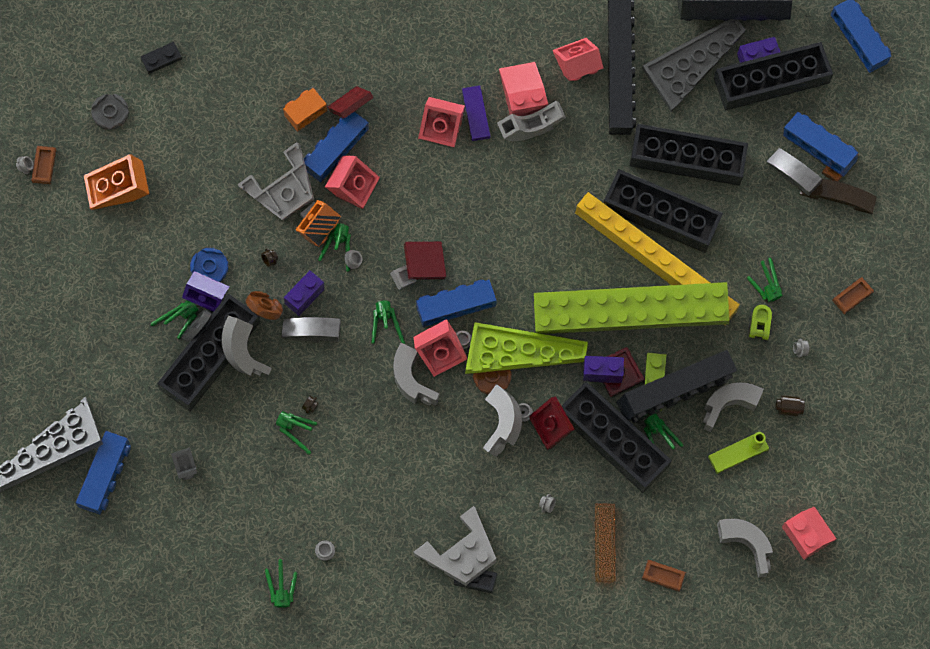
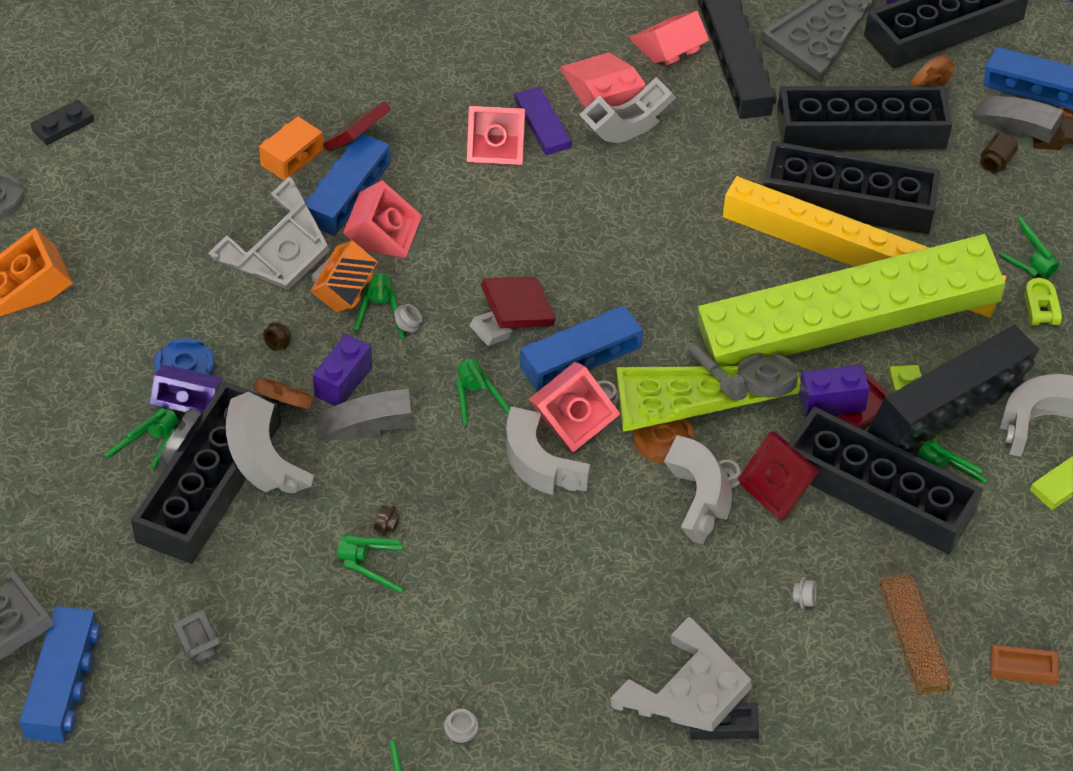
camera: 10 degrees left, 20 degrees down
none -> dark grey piece [688,343,748,400]
none -> dark grey tile [737,353,798,397]
none -> dark orange tile [909,55,955,86]
none -> dark brown brick [980,133,1018,174]

